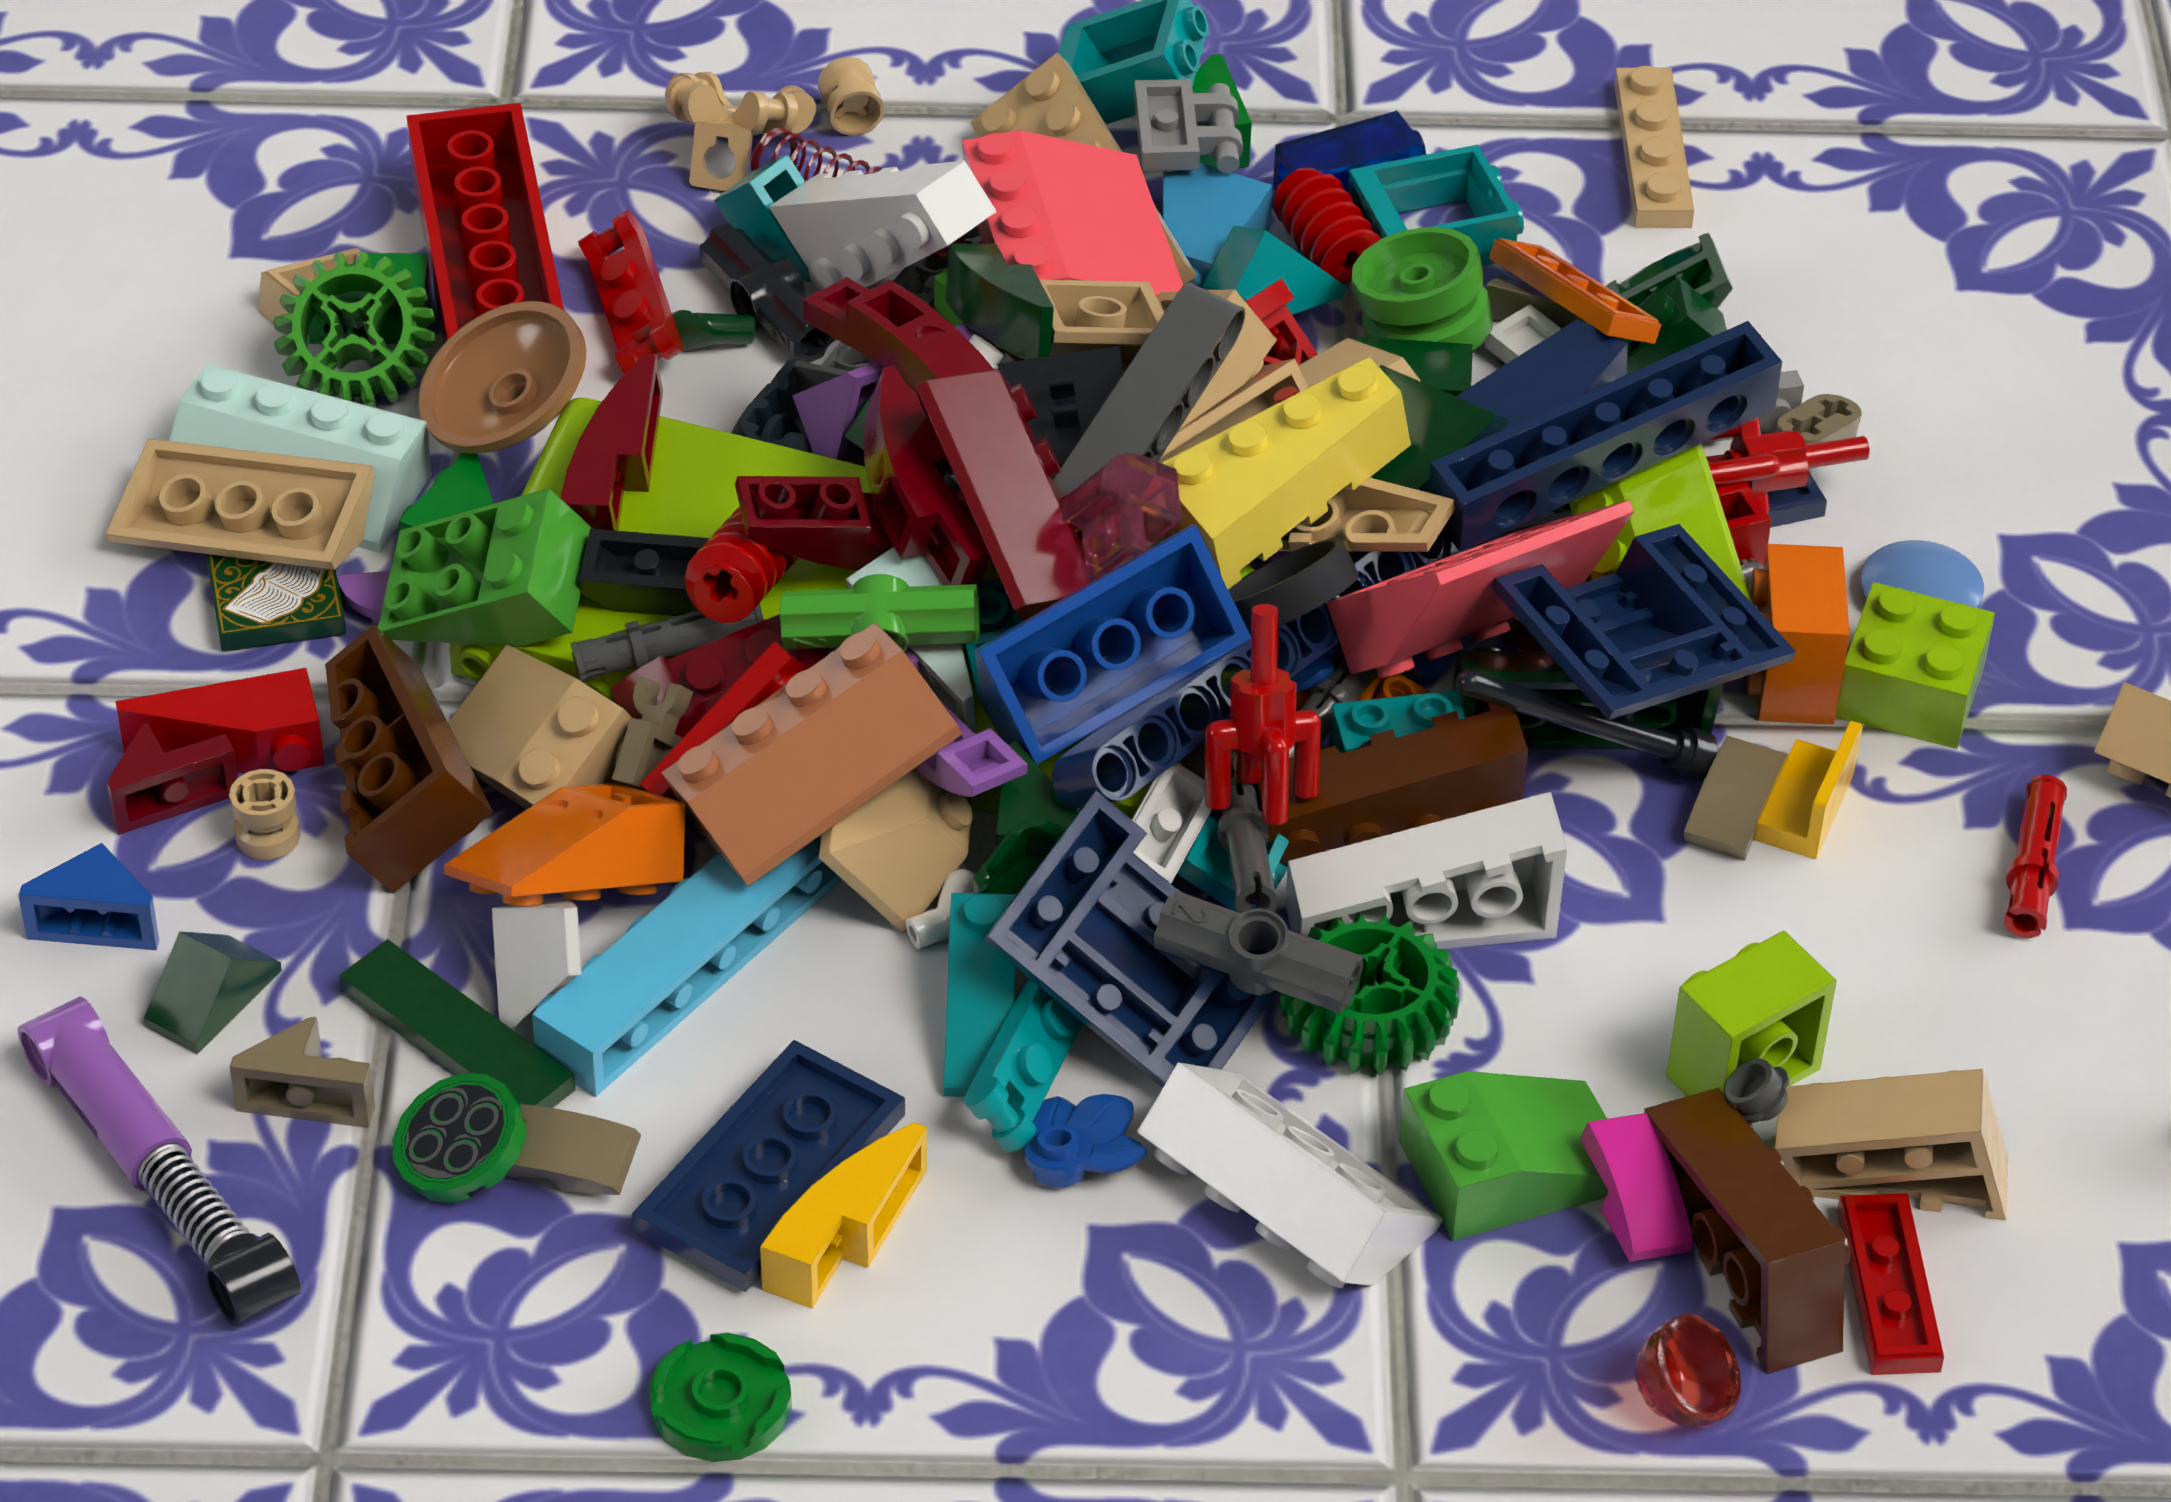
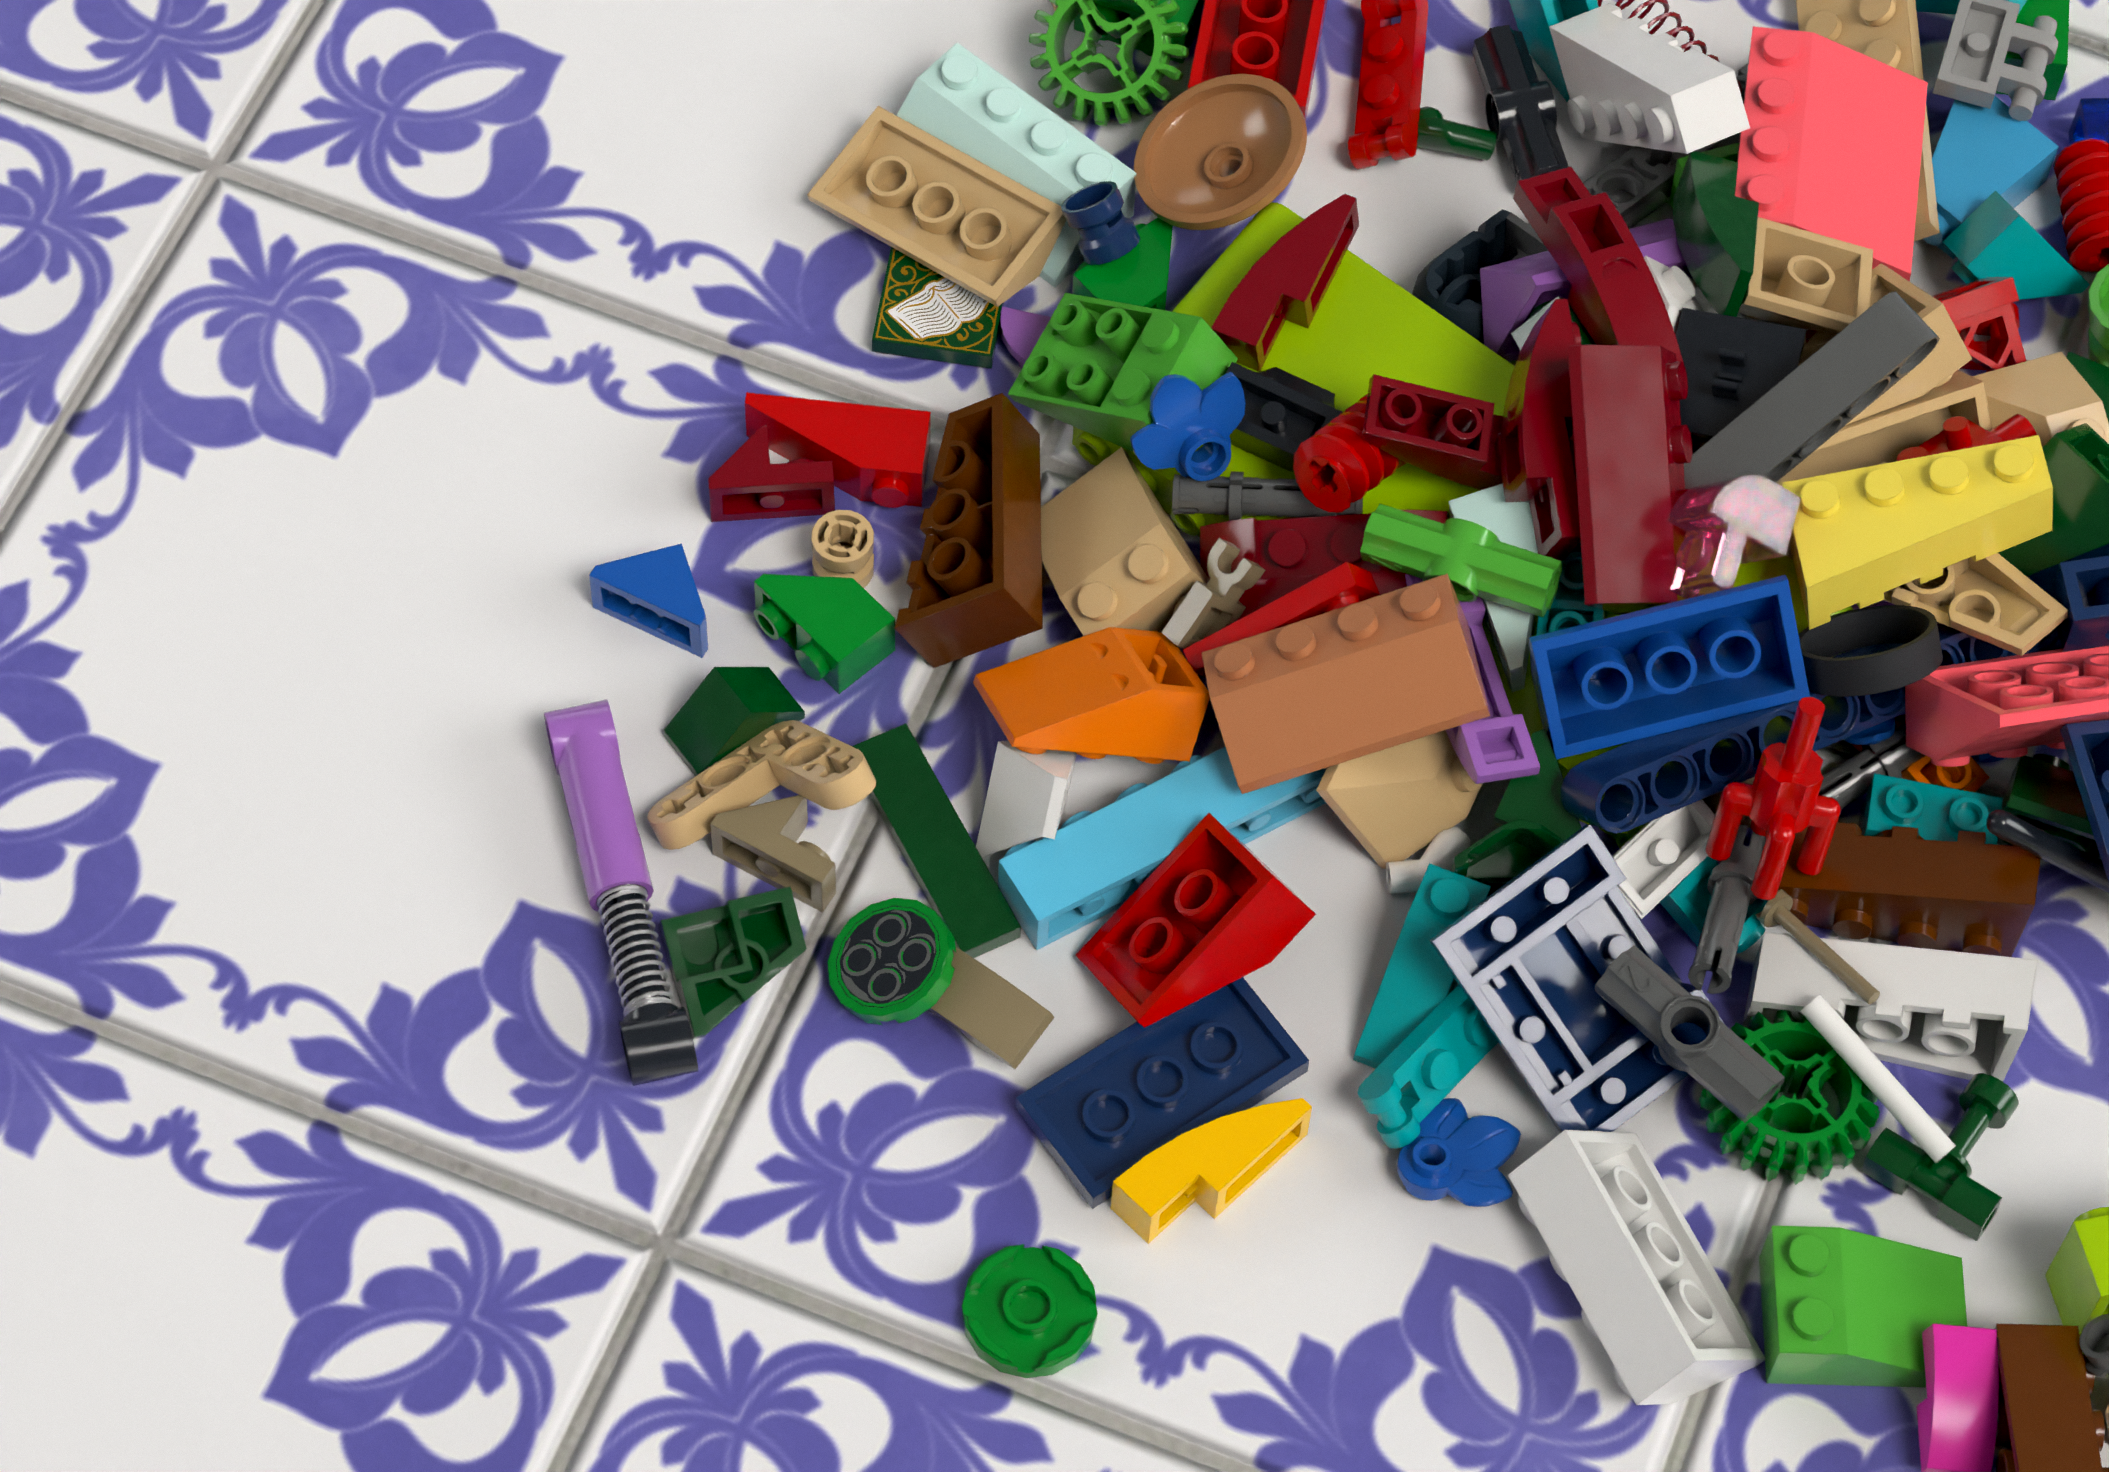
camera: 20 degrees right, 15 degrees up
none -> tan beam [647,720,876,850]
none -> dark green slope [658,886,807,1040]
none -> green slope [754,574,895,694]
none -> dark blue wheel [1061,181,1140,265]
none -> red slope [1076,813,1316,1028]
none -> blue plate [1130,372,1246,481]
none -> dark tan piece [1755,889,1880,1005]
none -> white bar [1801,994,1956,1163]
none -> dark green bar [1861,1073,2019,1241]

